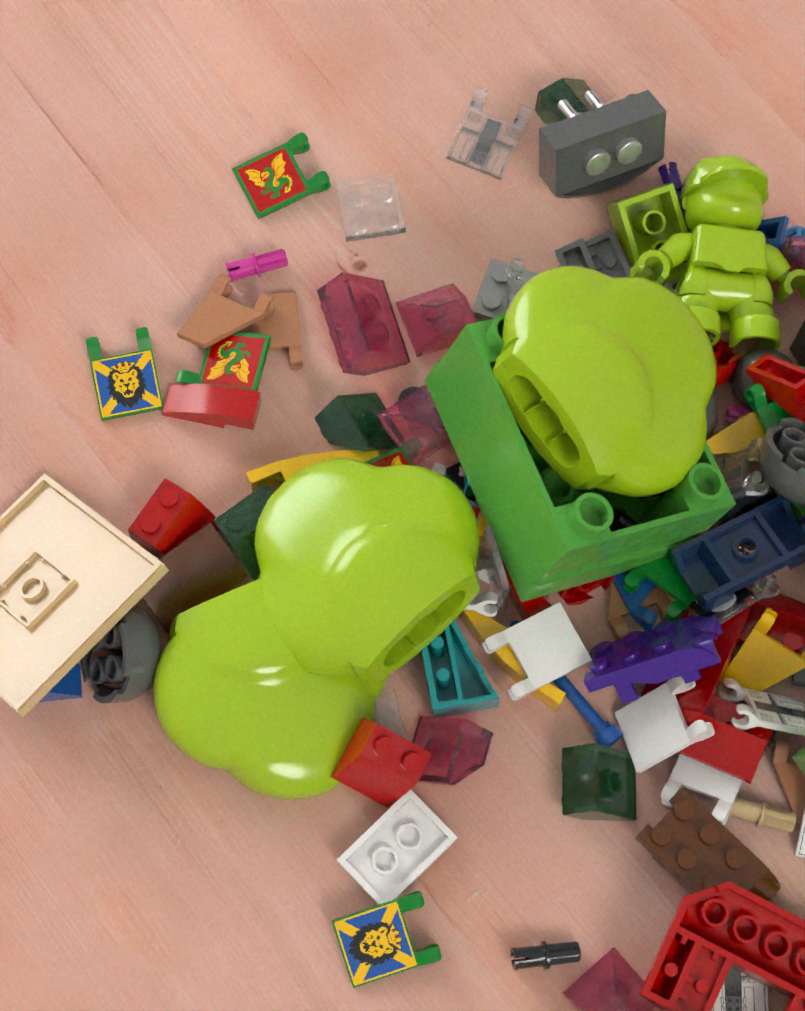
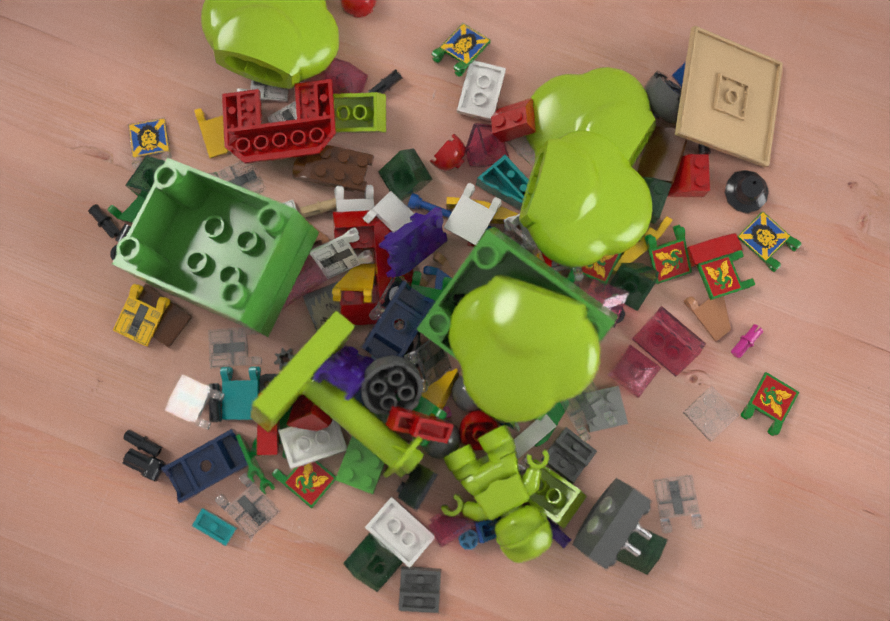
camera: 150 degrees right, 10 degrees up
nougat flag [177,274,274,348] -> none
none -> lime slope [333,92,386,133]
none -> red cylinder [430,133,466,171]
none -> flag [644,225,692,284]
none -> black hat [725,170,769,213]

